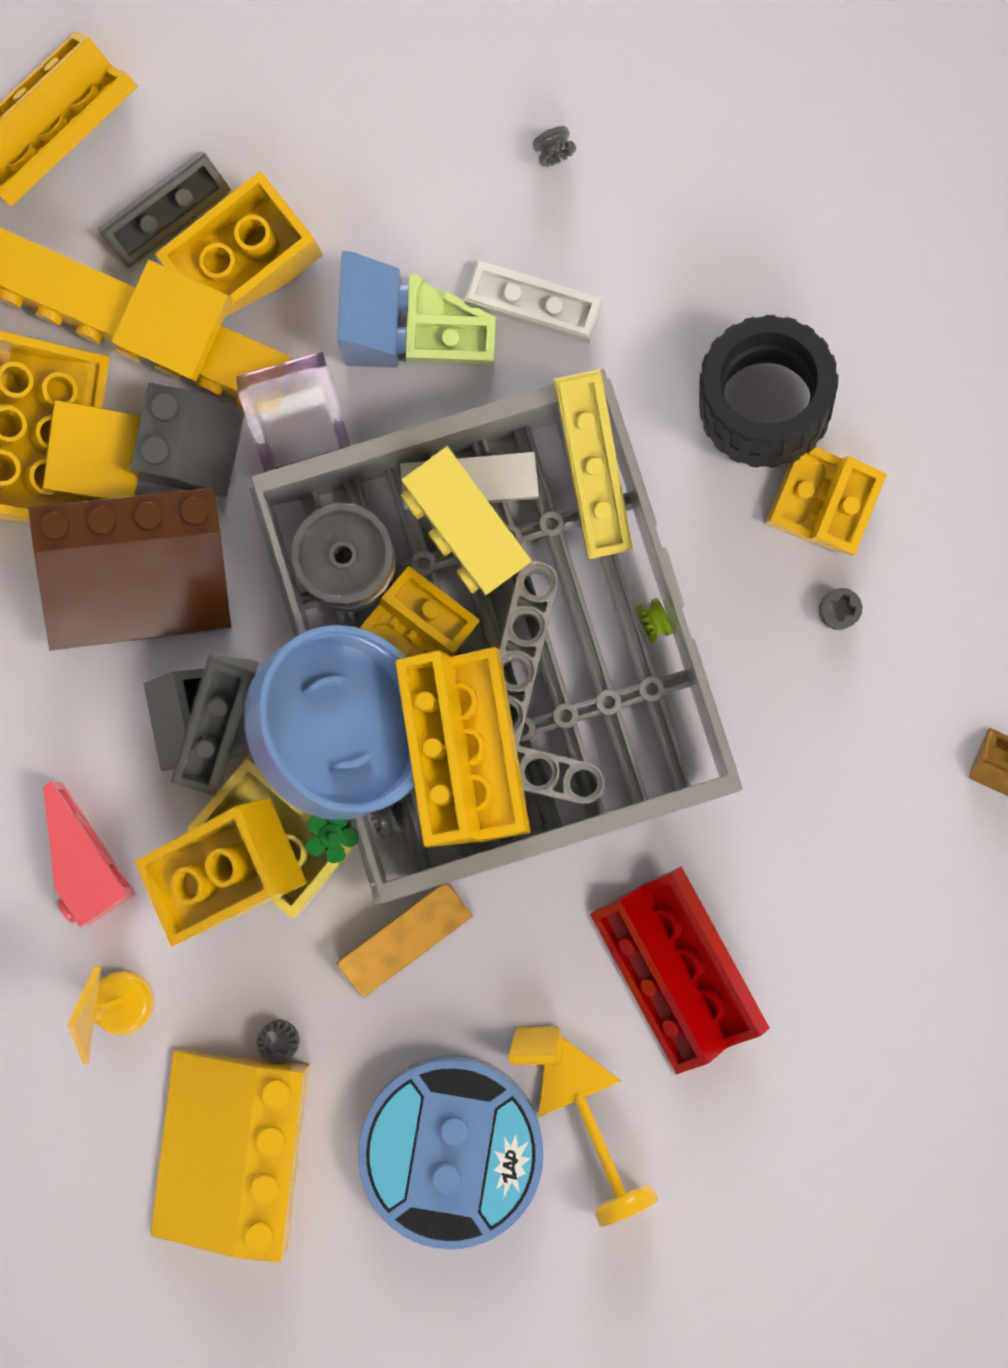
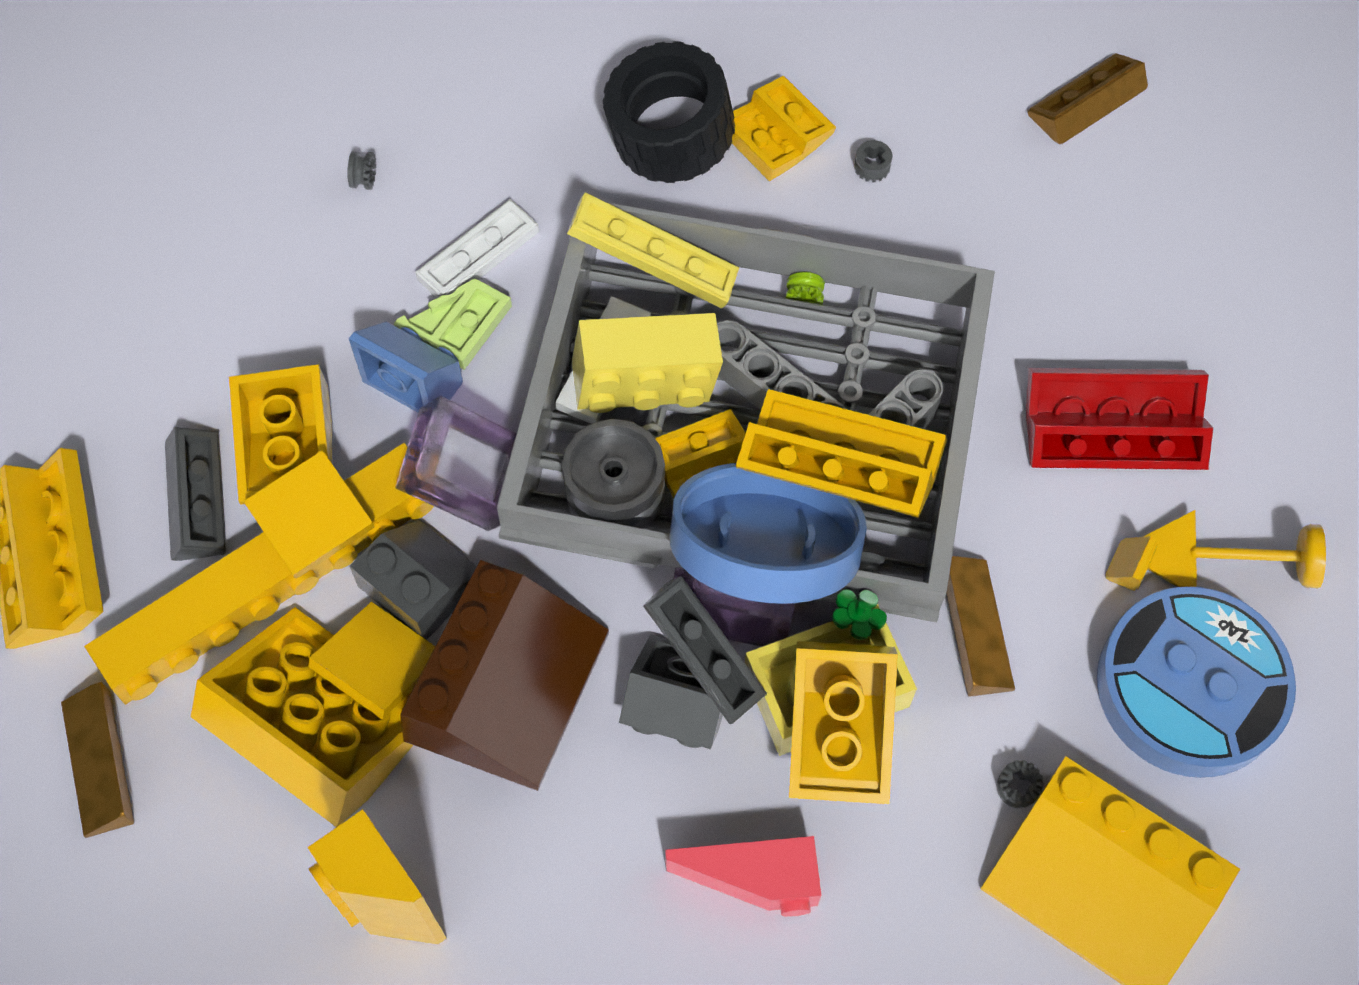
camera: 60 degrees left, 20 degrees down
yellow piece [68,966,154,1064] -> none

